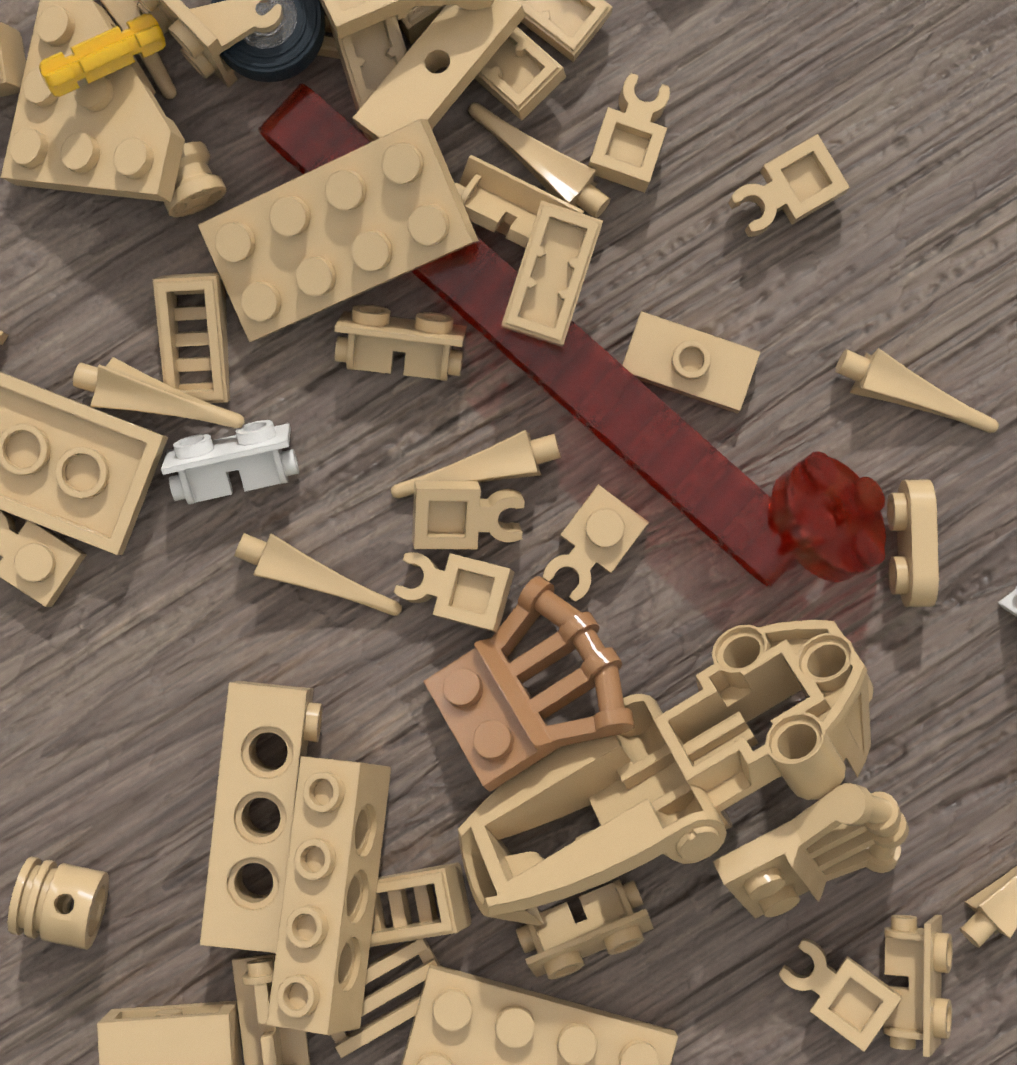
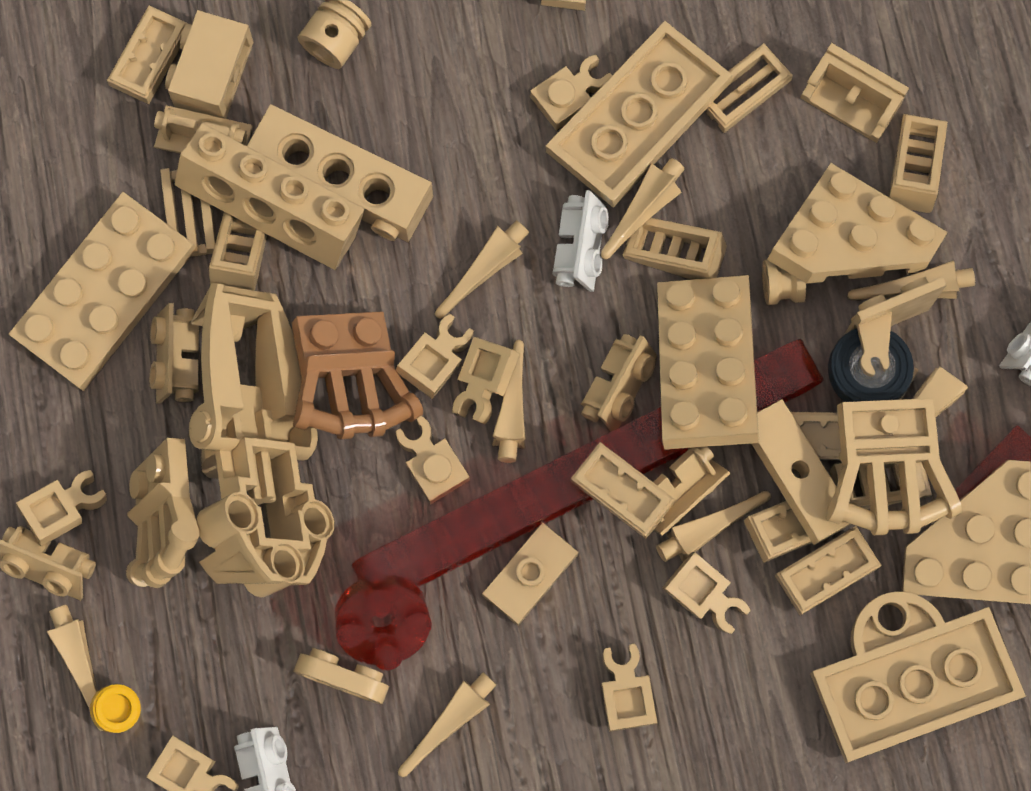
camera: 110 degrees right, 10 degrees down
yellow axle [39,13,166,97] -> none

